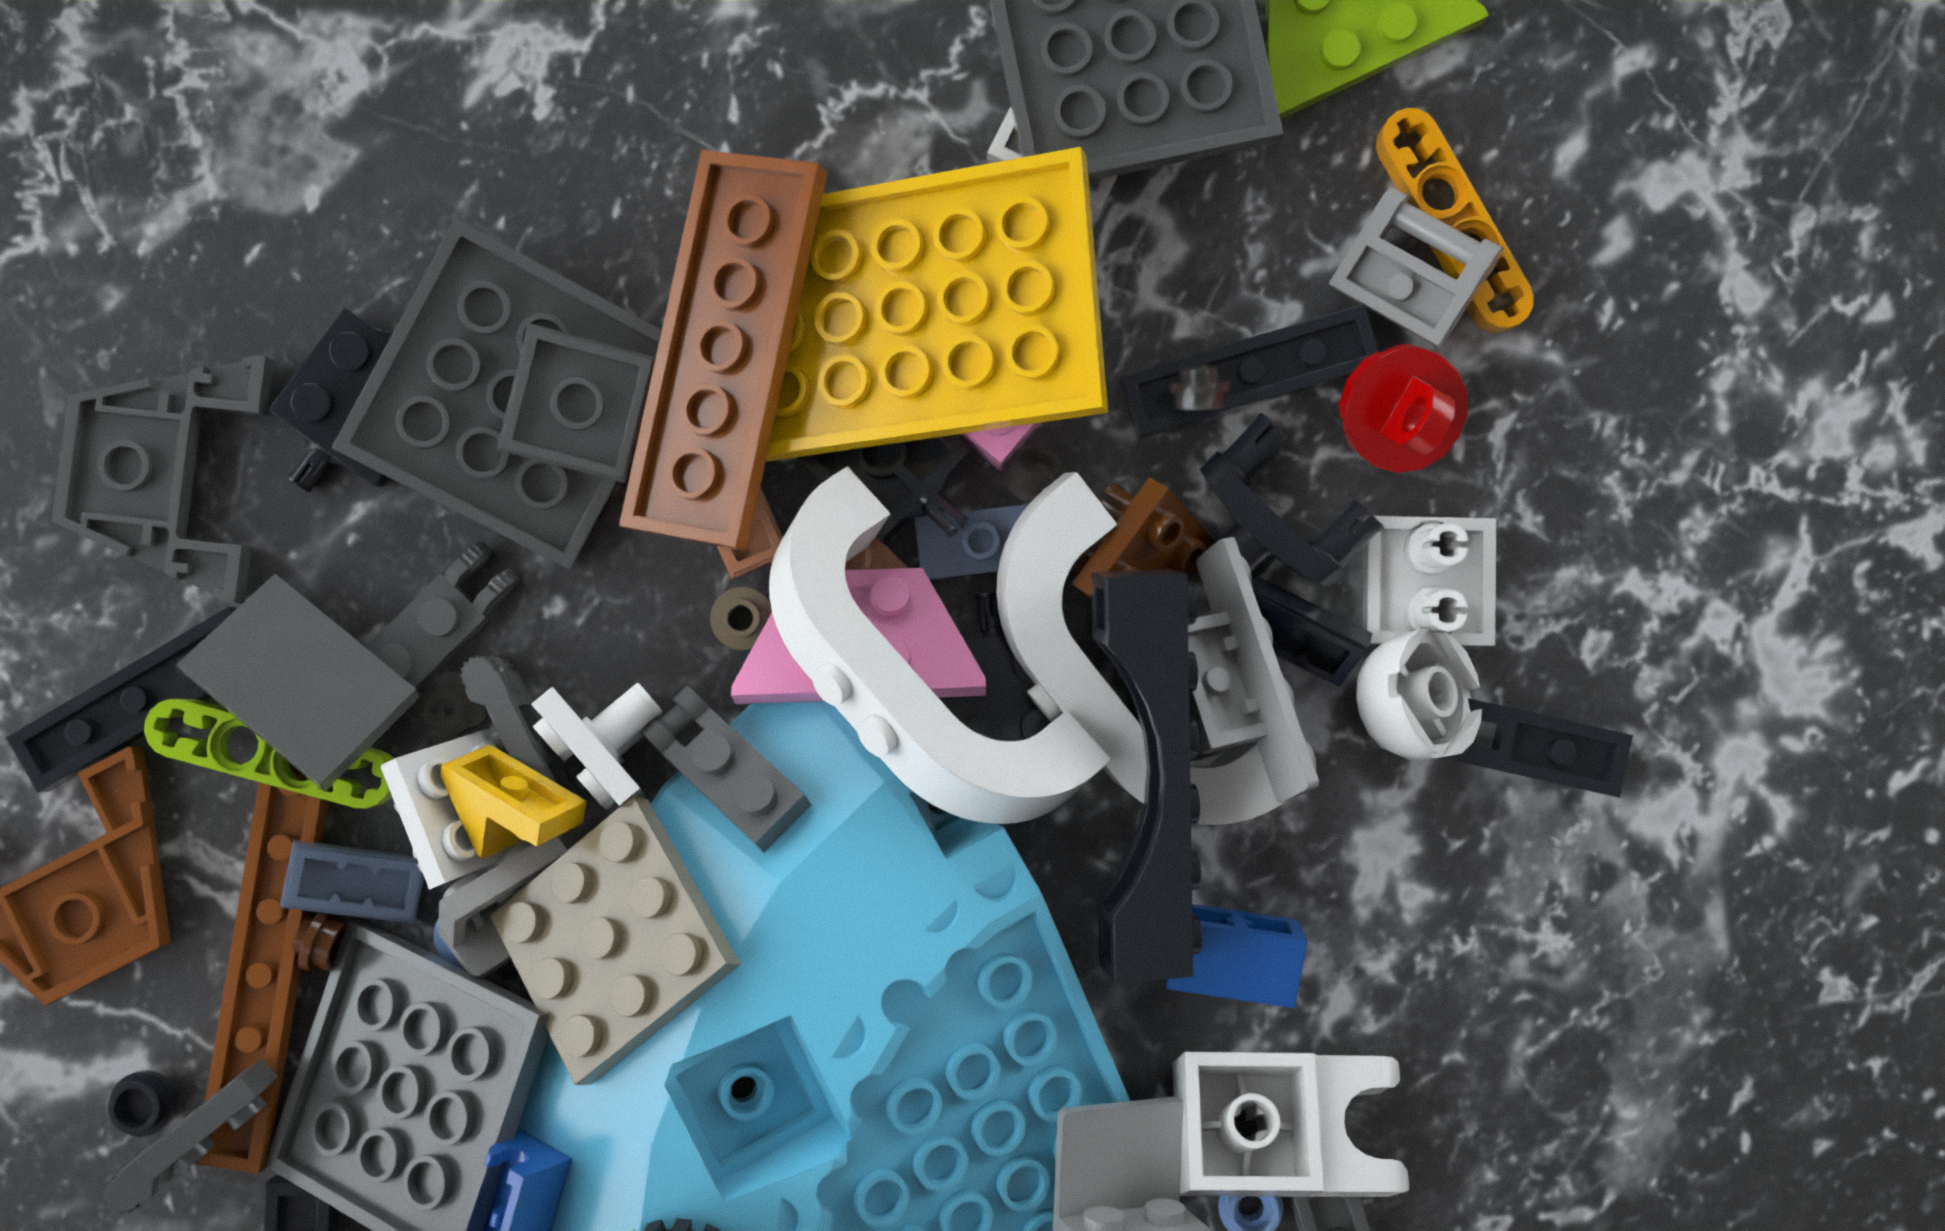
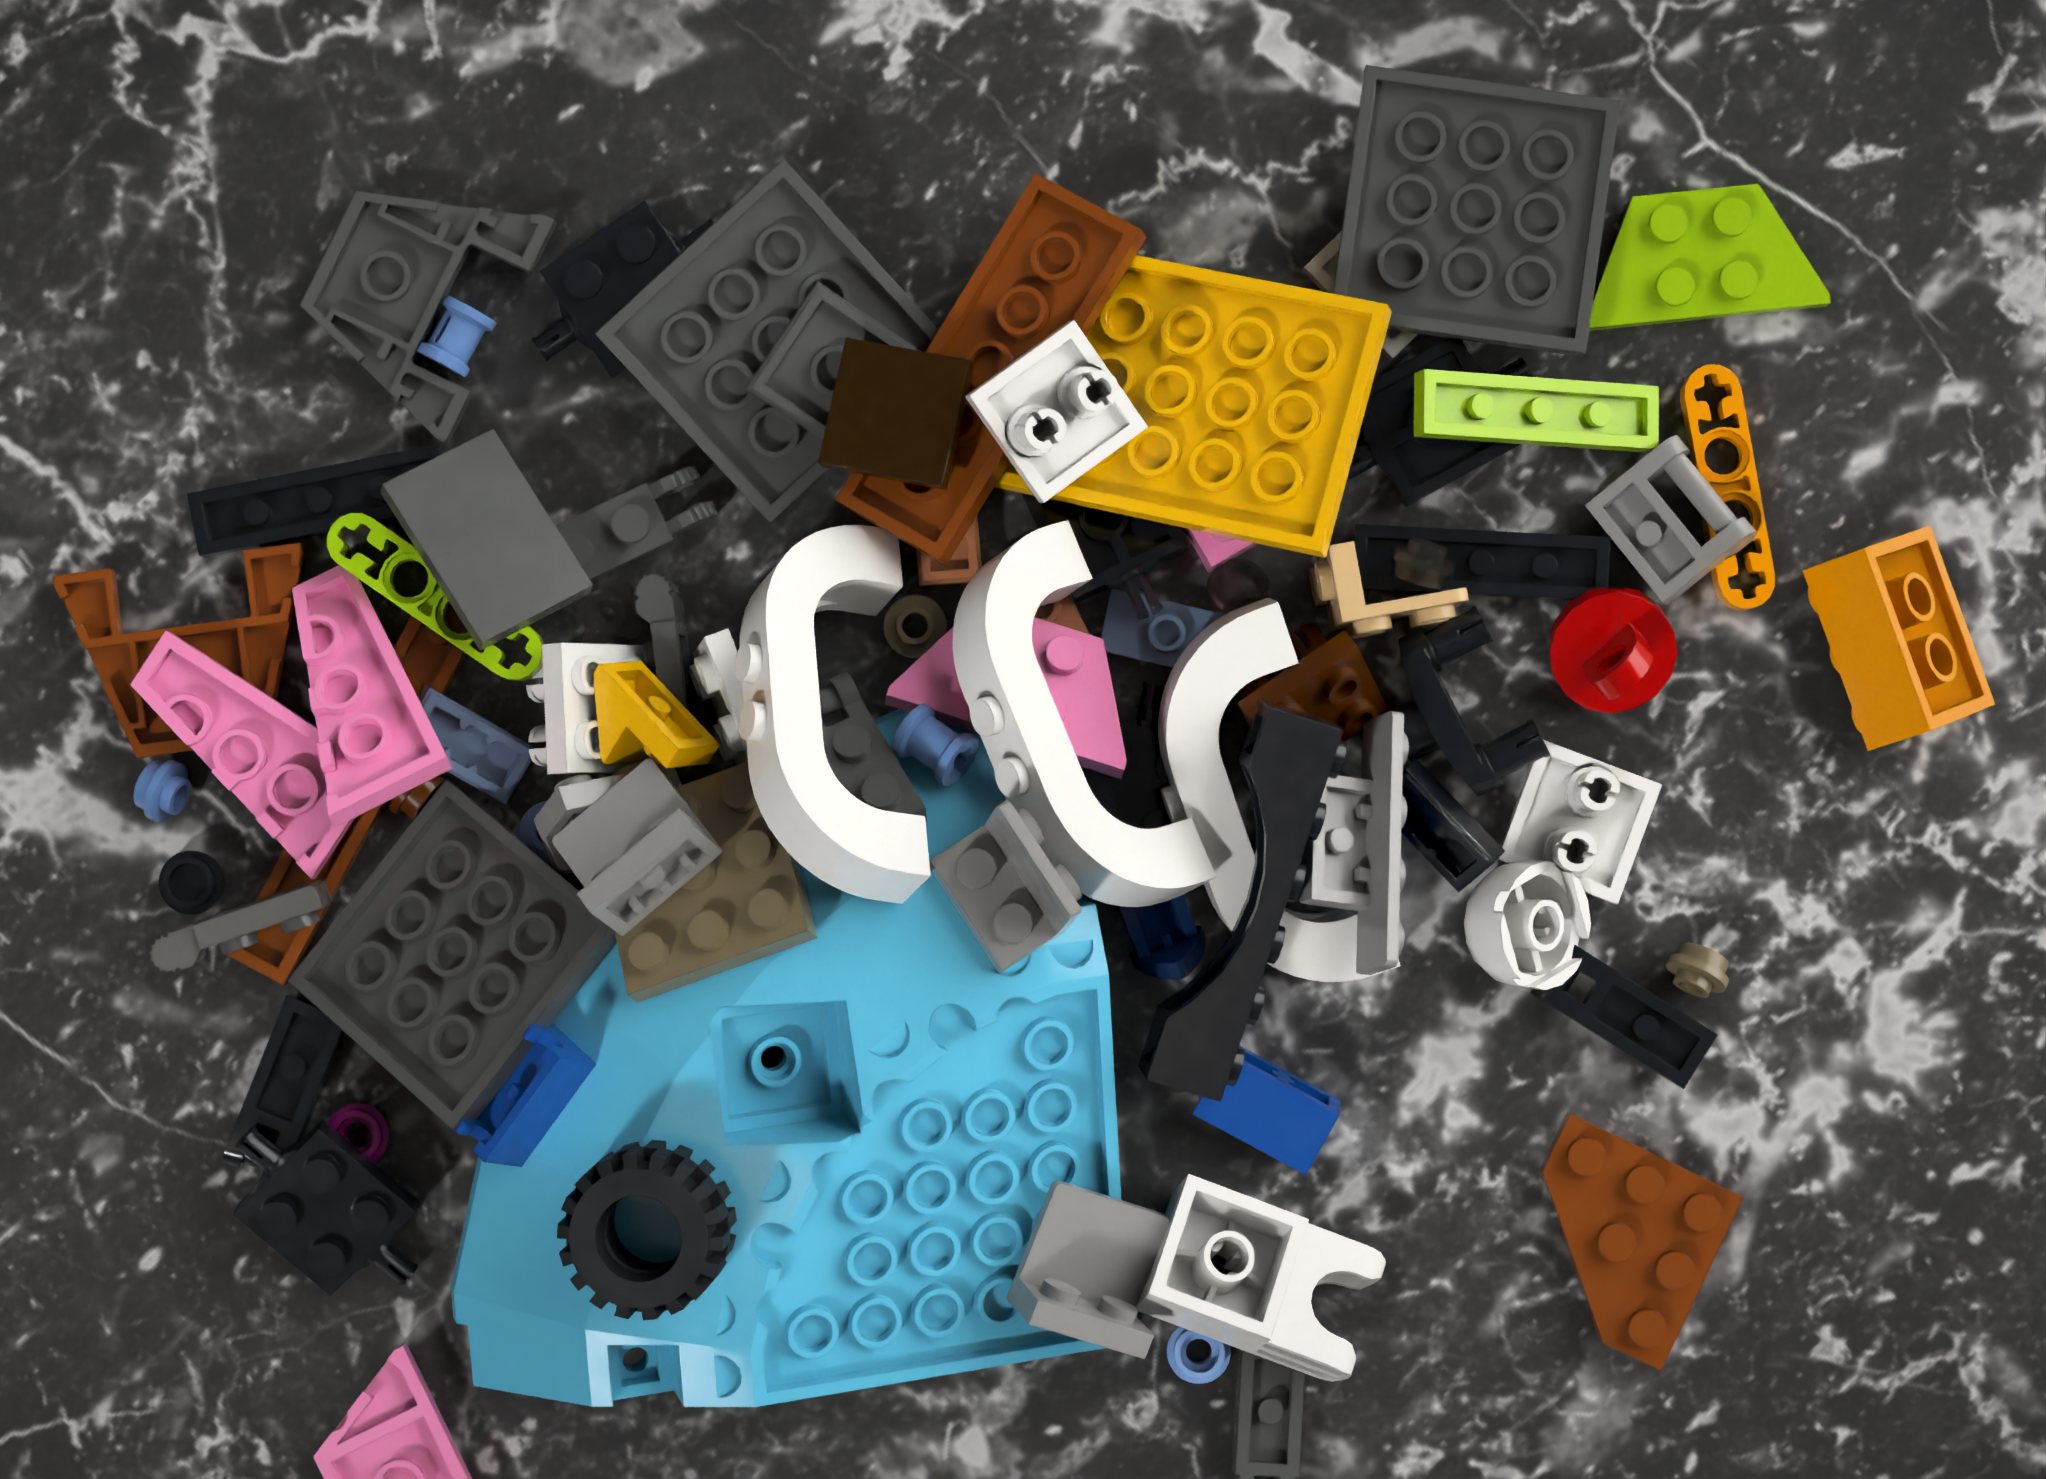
camera: 20 degrees right, 0 degrees up
none -> bright pink wing [130,631,356,879]
none -> medium blue plate [133,760,192,823]
none -> bright pink wing [292,565,453,827]
none -> medium blue bush [417,295,497,378]
none -> light grey bracket [552,758,723,936]
none -> white arch [735,525,931,904]
none -> dark brown tile [818,338,974,490]
none -> medium blue bush [892,704,979,787]
none -> light grey bracket [929,799,1082,974]
none -> white plate [965,320,1148,503]
none -> dark blue tile [1118,895,1206,979]
none -> tan bracket [1309,541,1469,639]
none -> black plate [1346,338,1533,508]
none -> lime plate [1414,369,1659,453]
none -> dark orange plate [1540,1112,1744,1371]
none -> dark tan plate [1666,943,1729,998]
none -> light orange slope [1802,526,1995,751]

